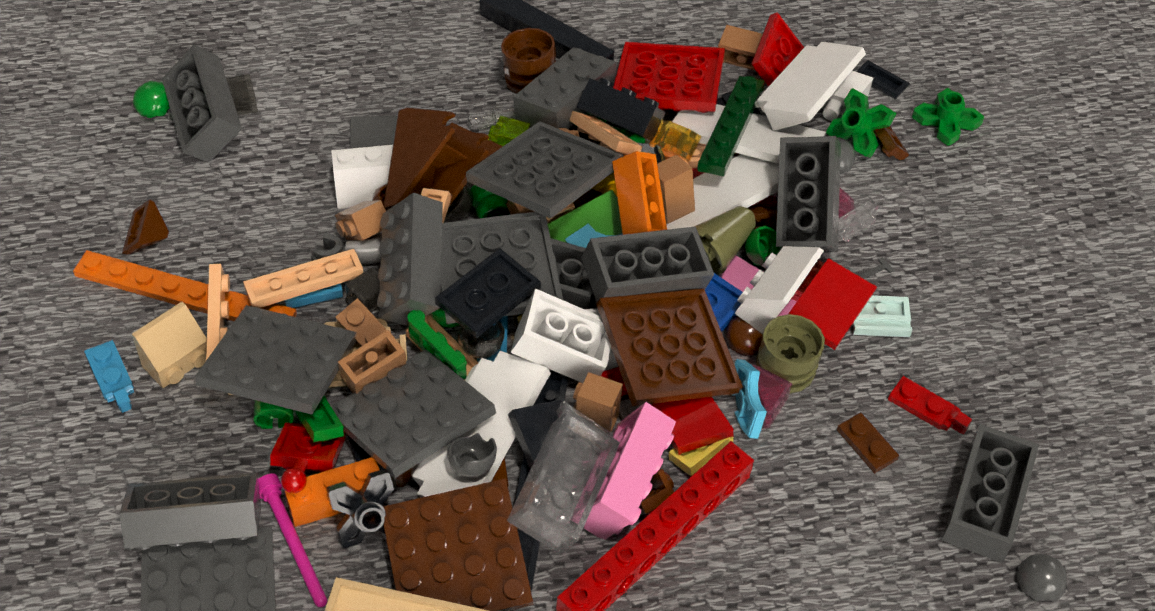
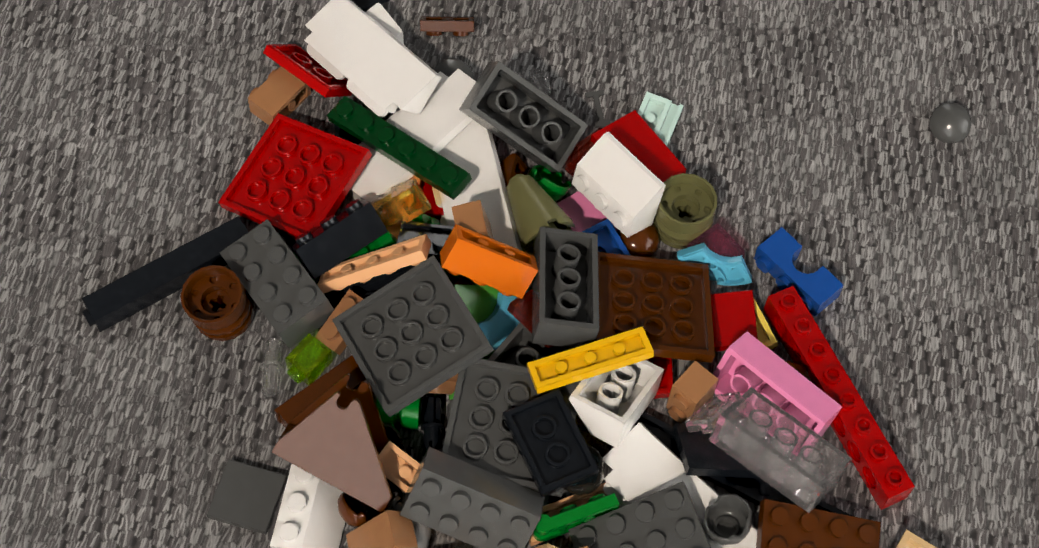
camera: 70 degrees left, 10 degrees up
green plant [826,88,896,158] -> none
reddish brown plate [837,412,899,474] -> none
red hinge [888,376,972,434] -> none
dark grey brick [942,424,1039,563] -> none
none -> yellow plate [527,326,654,394]
none -> blue arch [754,227,844,316]

